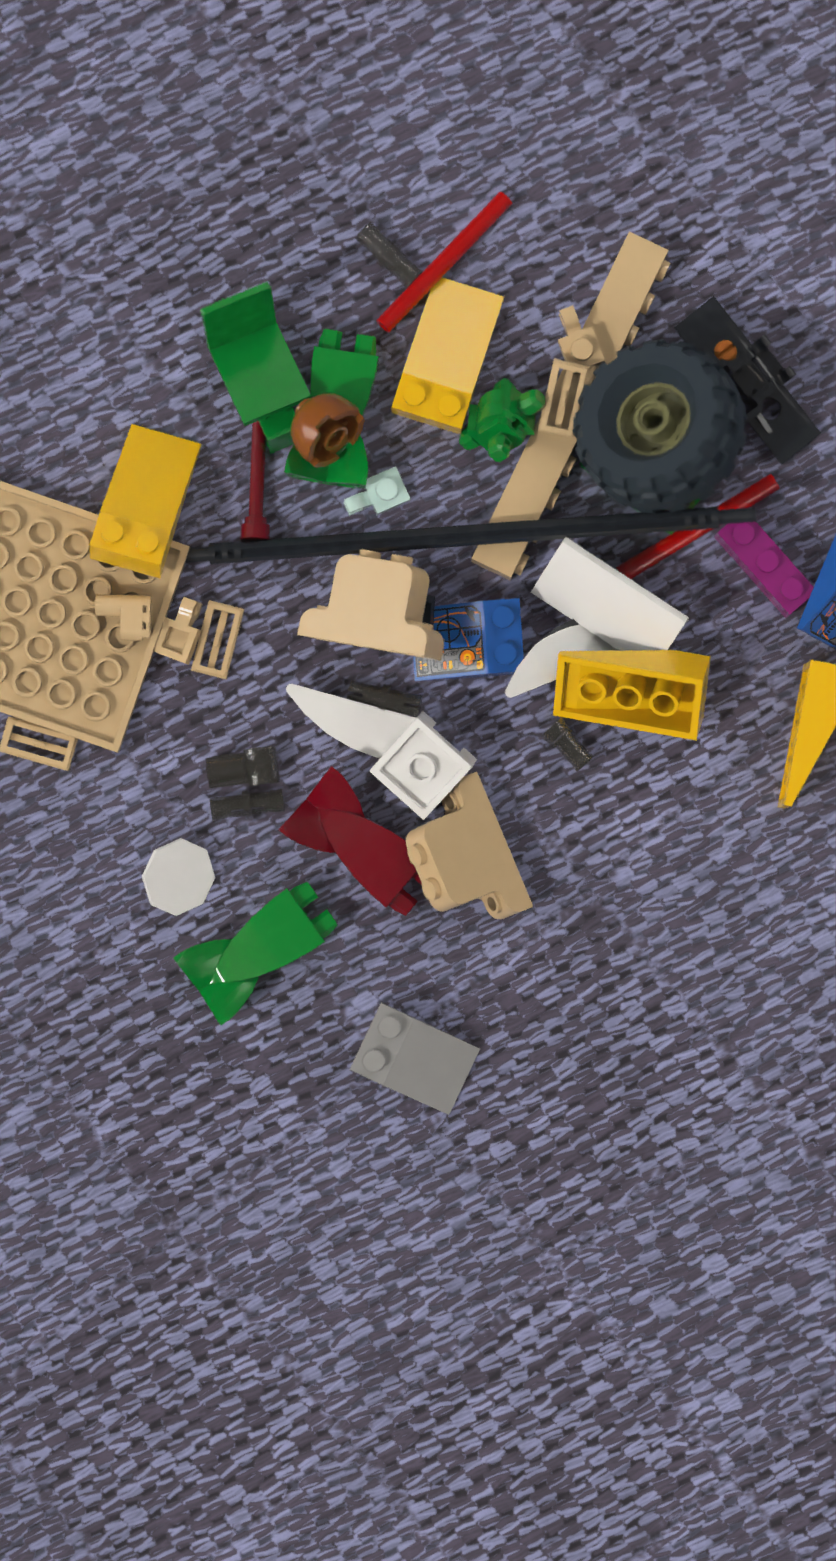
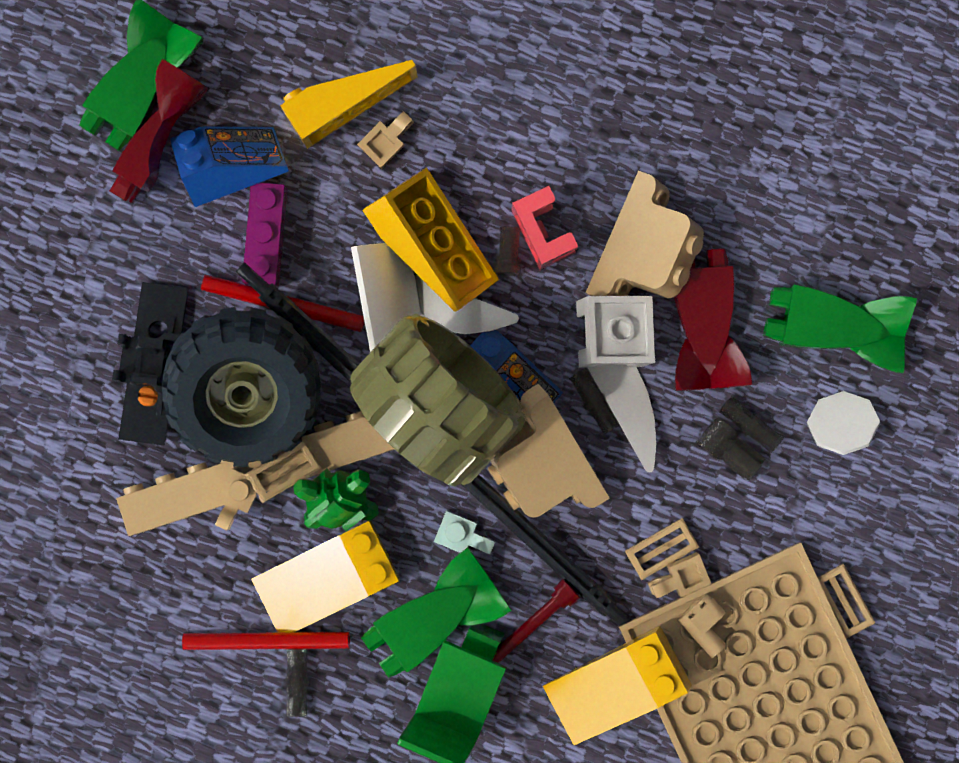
camera: 135 degrees left, 0 degrees up
dark orange cylinder [291,393,365,468] -> none
light grey slope [350,1002,480,1115] -> none
none -> olive wheel [350,313,525,486]
none -> tan plate [357,111,414,169]
none -> coral panel [511,186,578,270]

